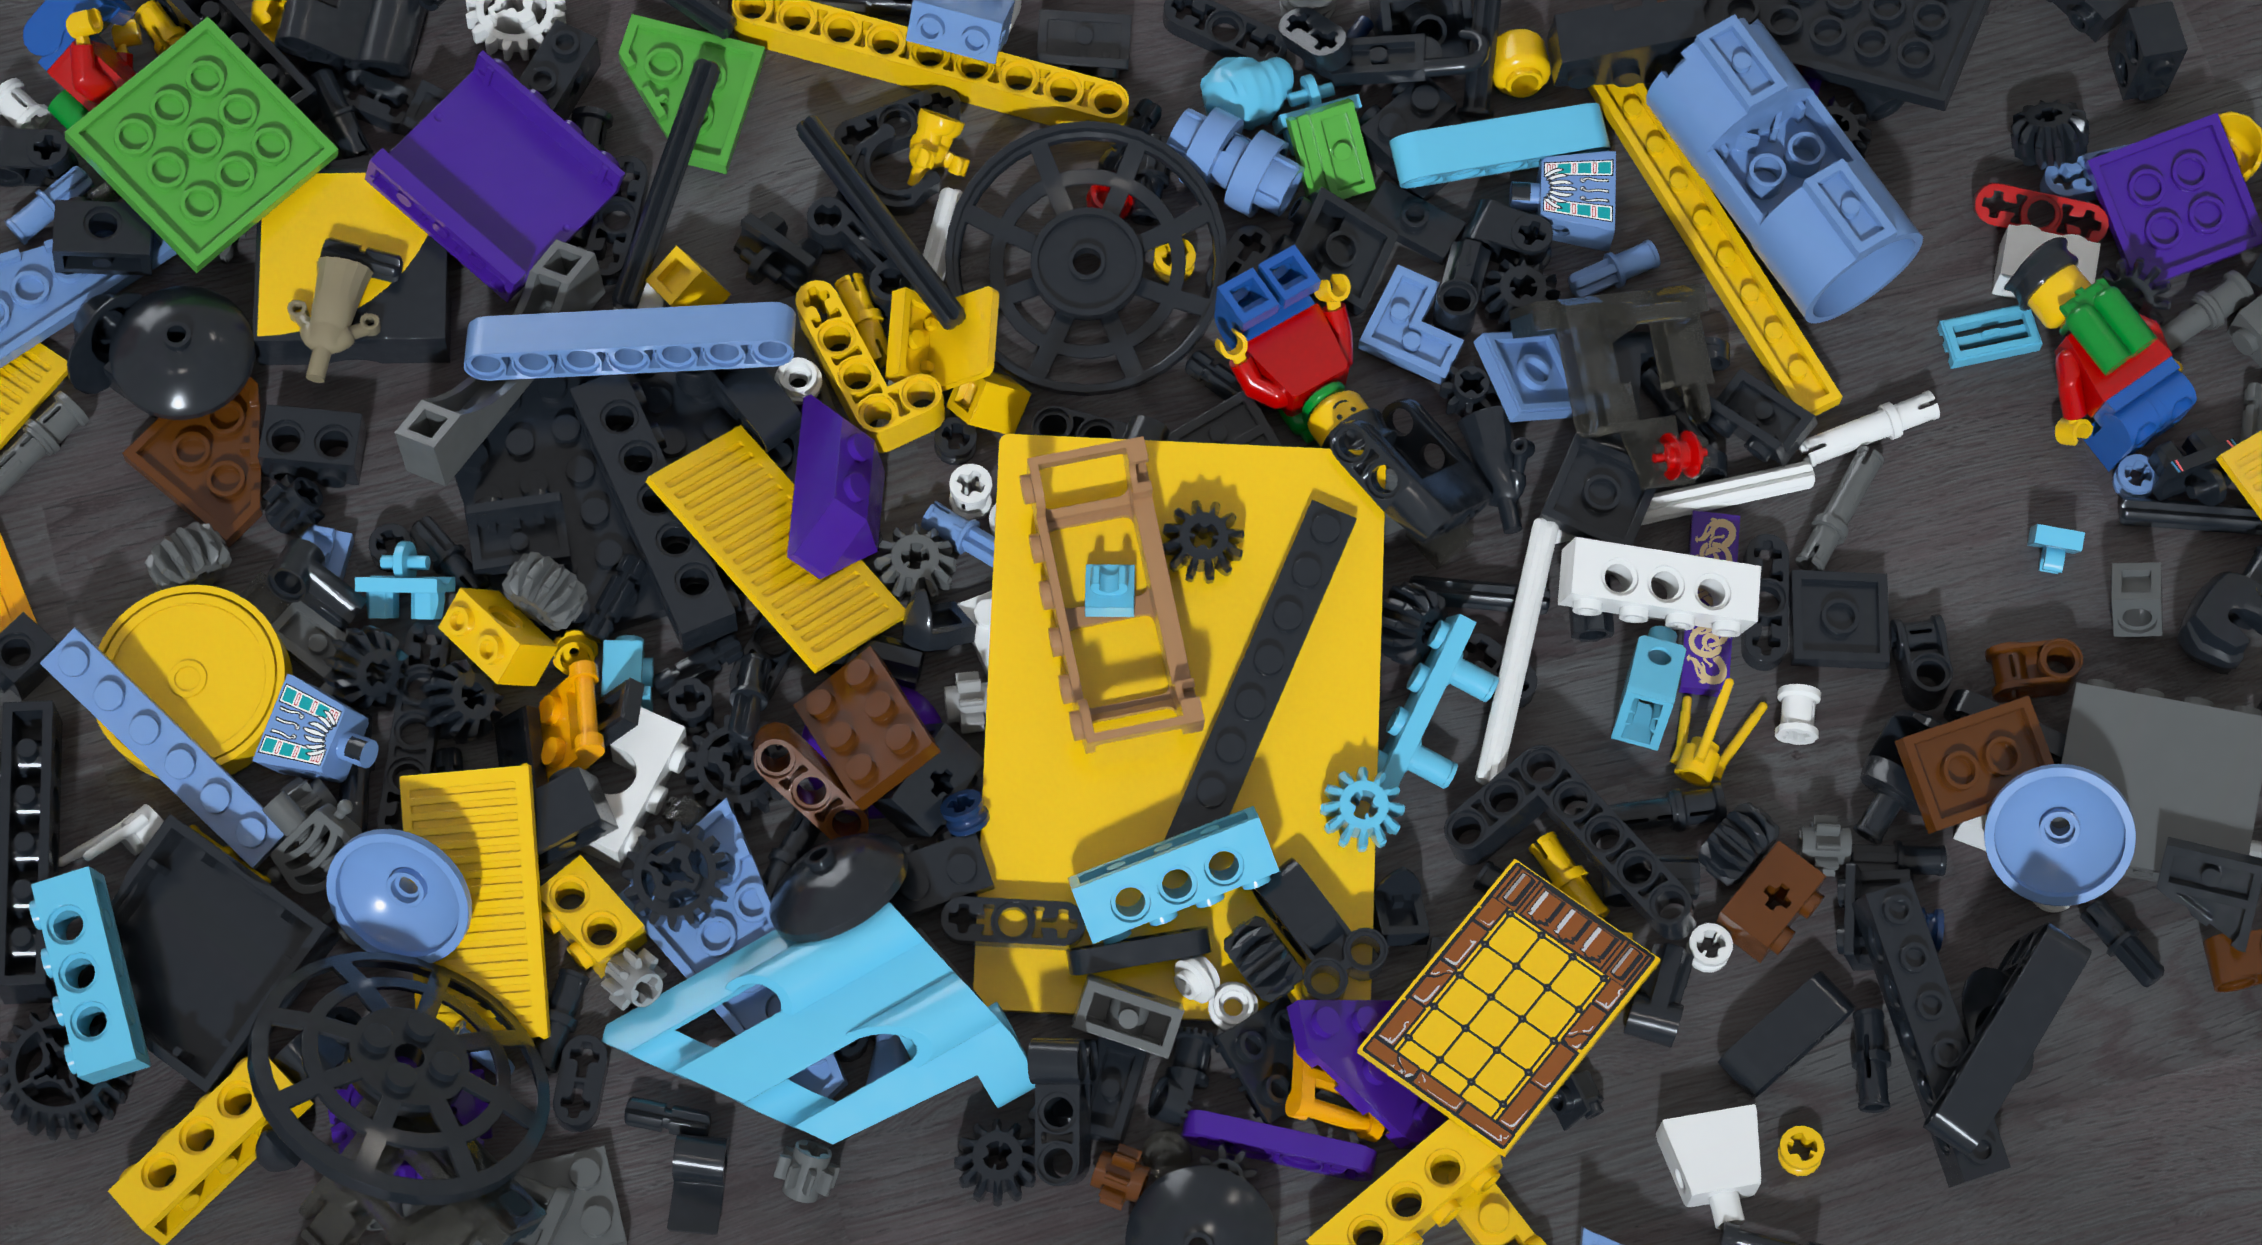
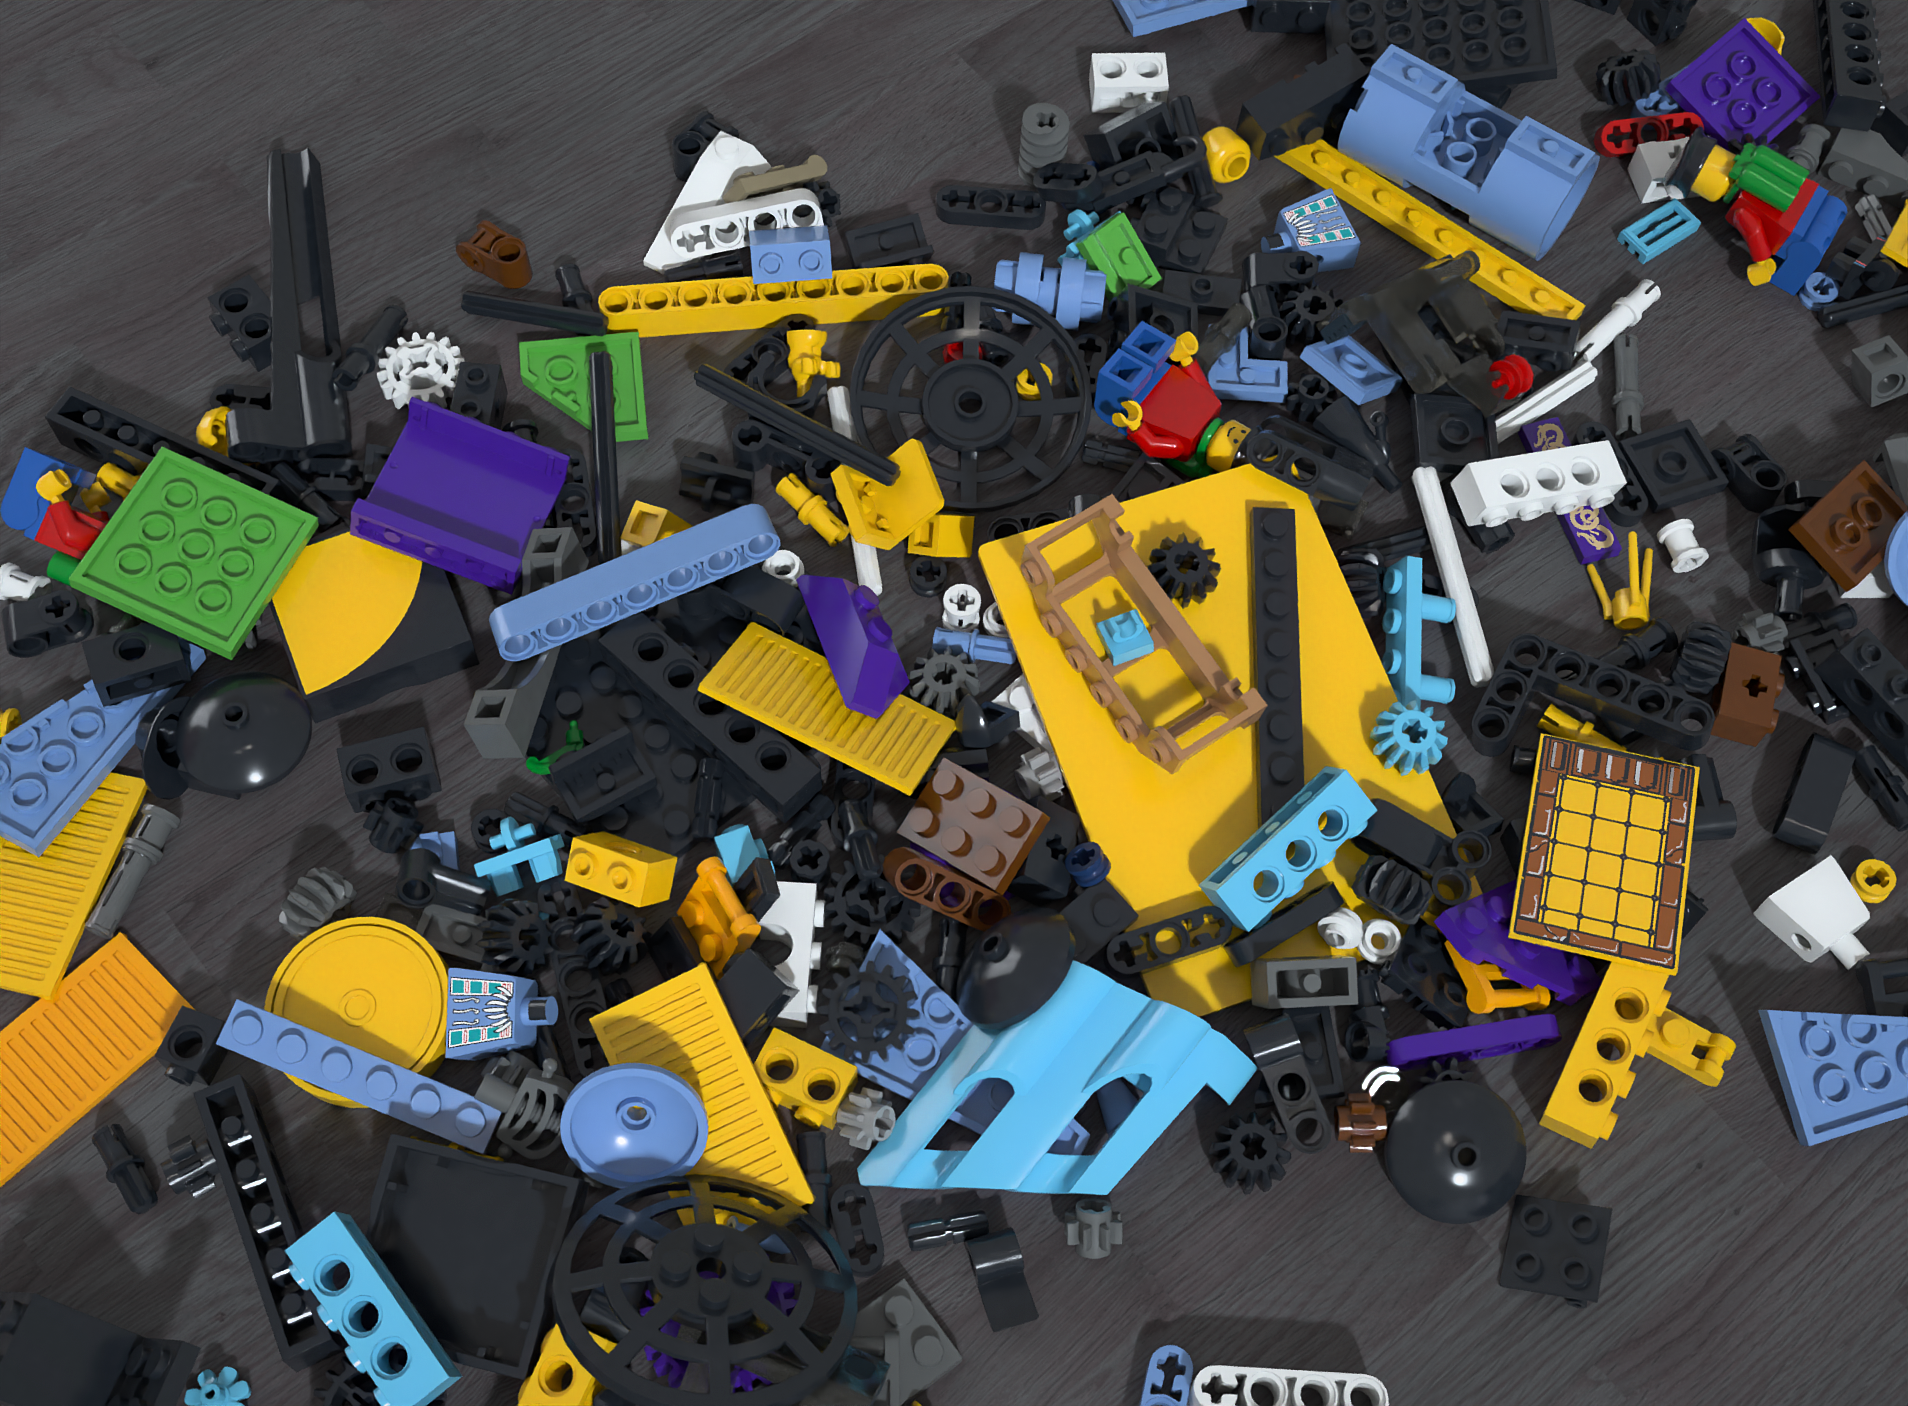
camera: 20 degrees left, 5 degrees down
medium blue axle [4,166,94,245] -> none
white plant [59,804,164,900] -> none
reddish brown plate [122,377,263,548] -> none
dark tan piece [287,256,381,383] -> none
black piece [320,237,403,283] -> none
dark grey gear [502,552,588,631] -> none
yellow plate [553,629,598,676] -> none
yellow beam [795,280,946,453] -> none
medium azure hair [1200,57,1294,130] -> none
medium azure beam [1389,103,1611,189] -> none
medium blue axle [1568,239,1661,299] -> none
medium azure torso [1611,626,1686,751] -> none
white bush [1686,923,1733,973] -> none
reddish brown piece [1985,638,2083,702] -> none
medium azure tile [2027,524,2085,574] -> none
none -> green piece [526,720,584,775]
none -> clear smoke pin [1191,303,1253,374]

